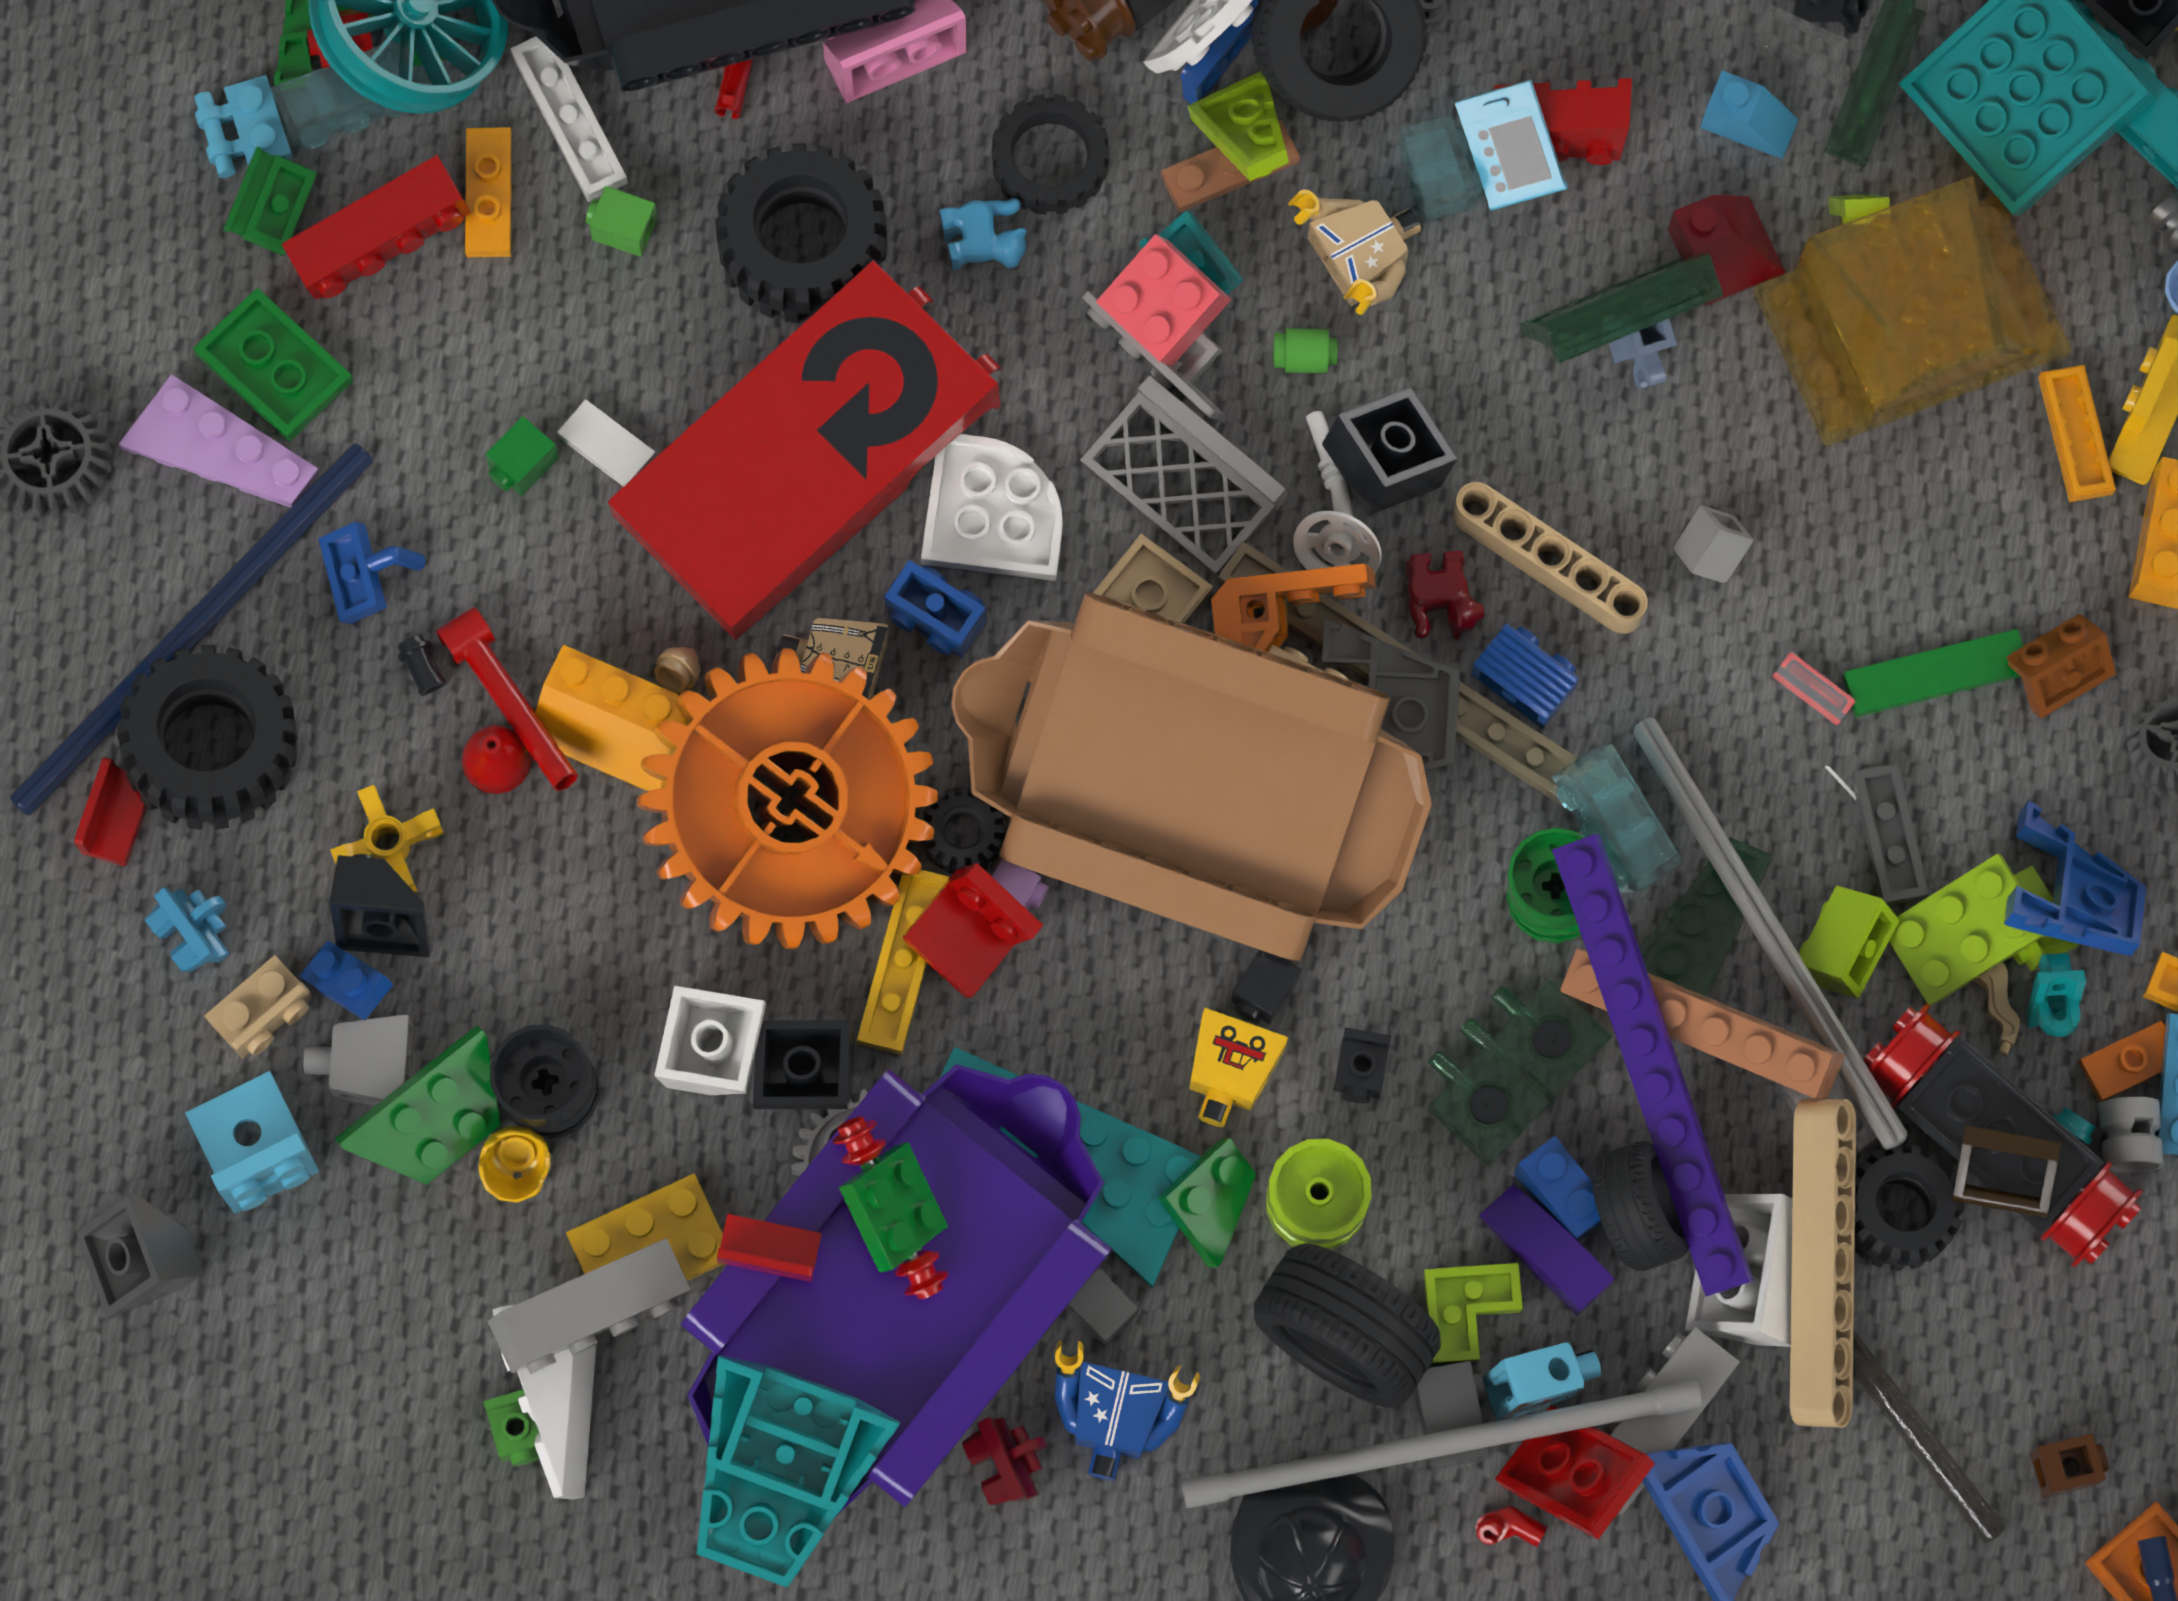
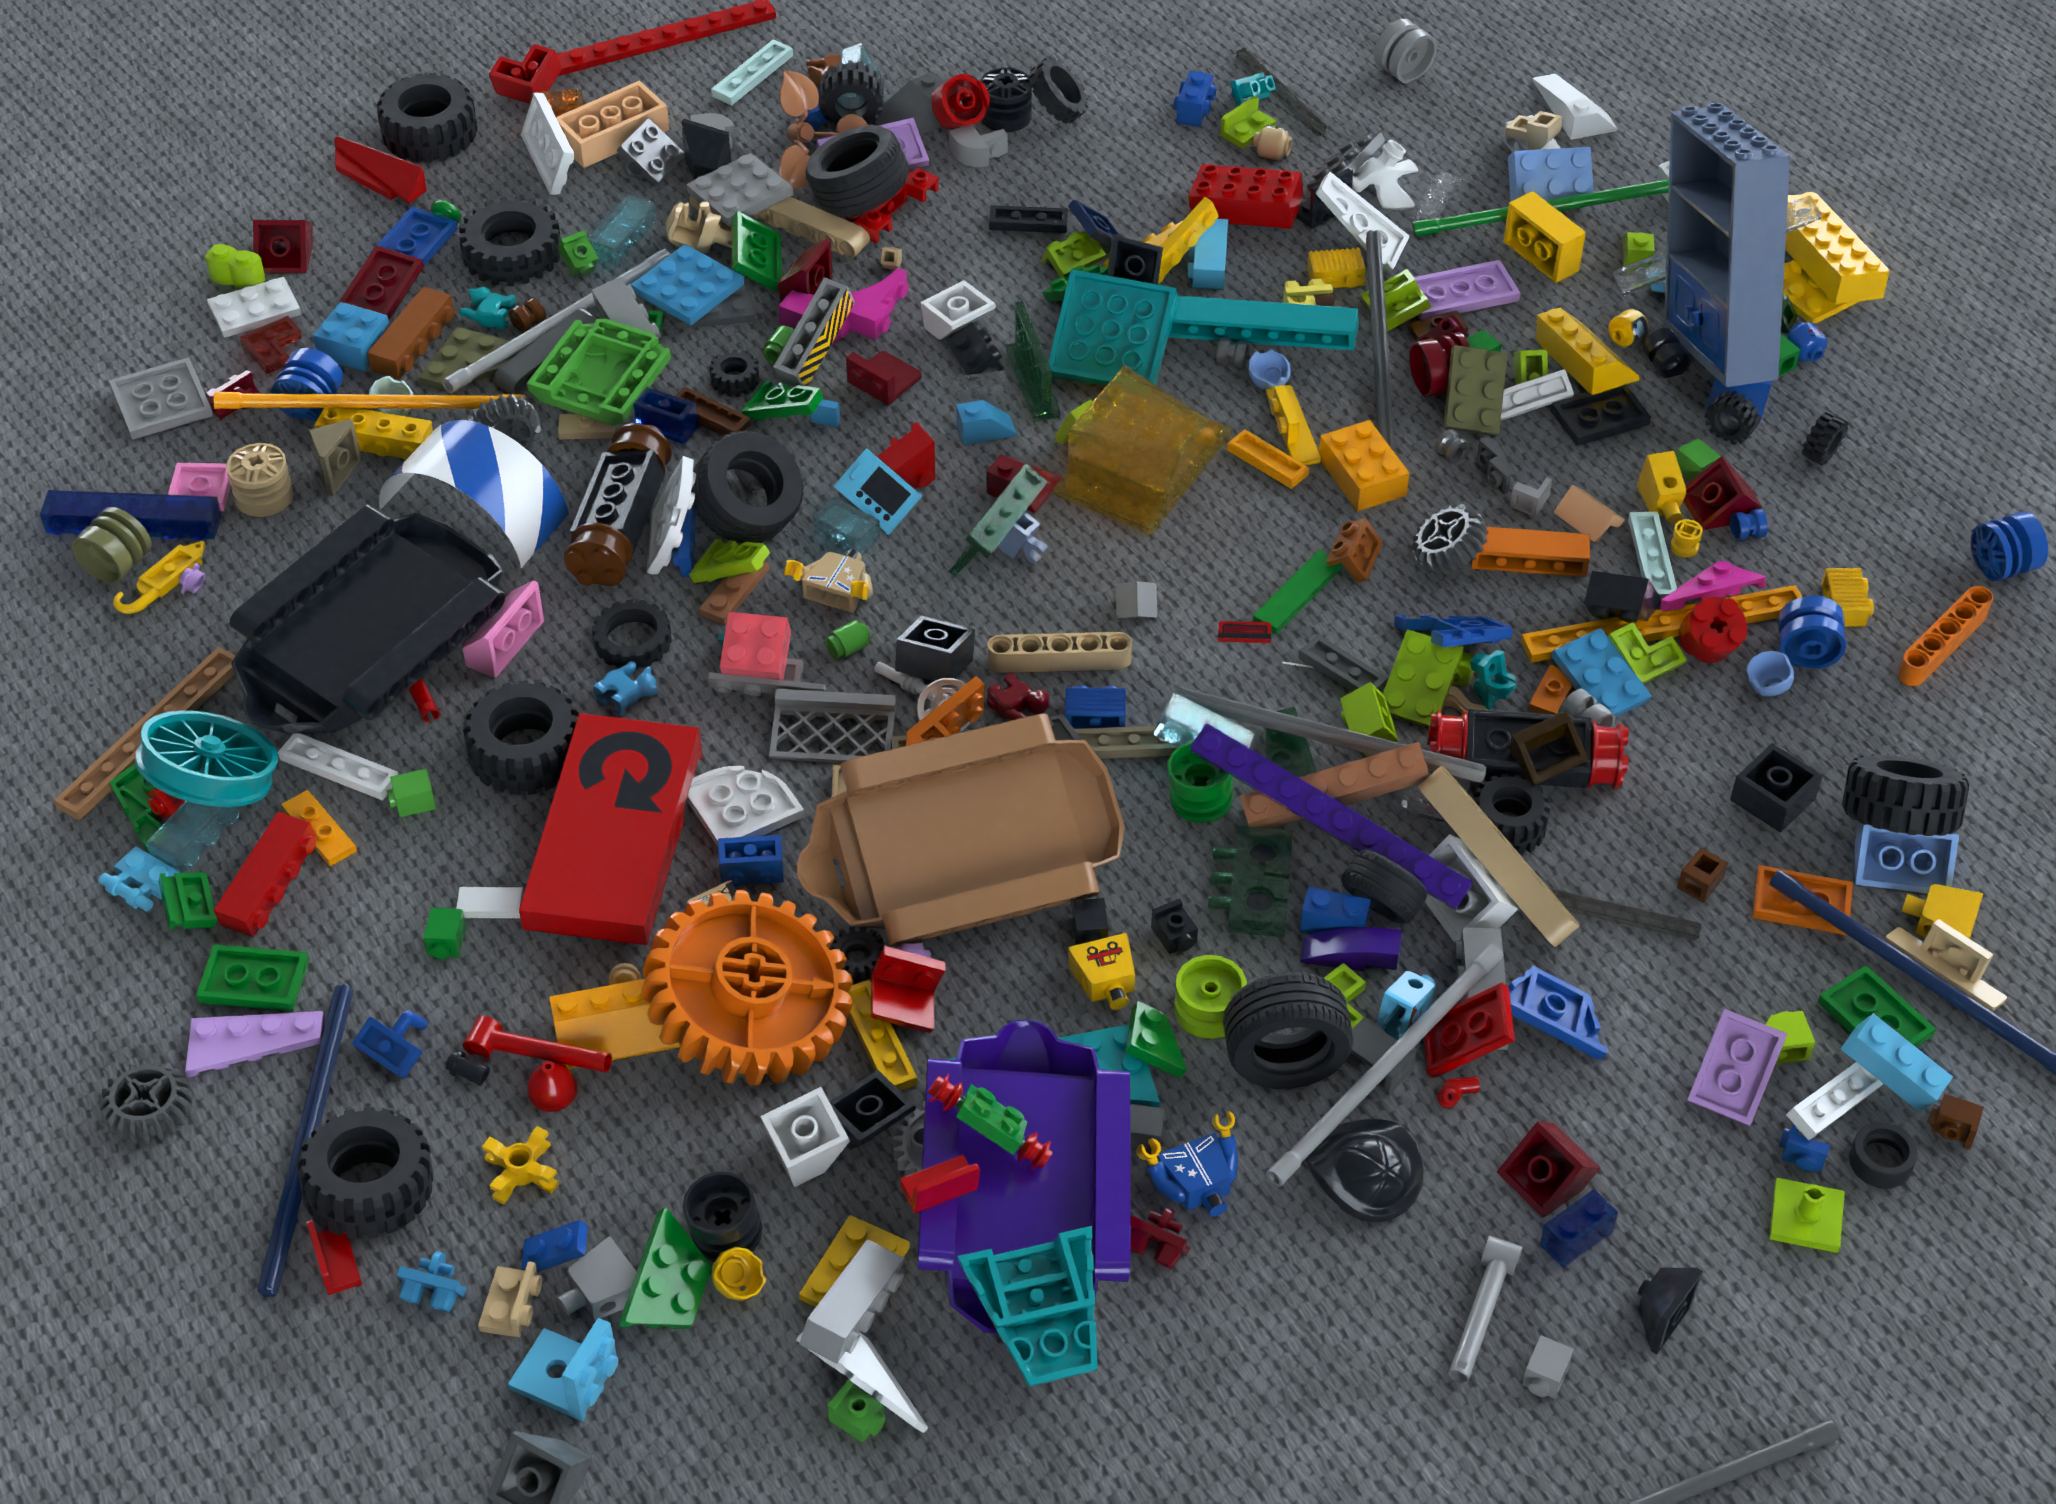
camera: 35 degrees left, 25 degrees down
black slope [329,854,431,957] -> none

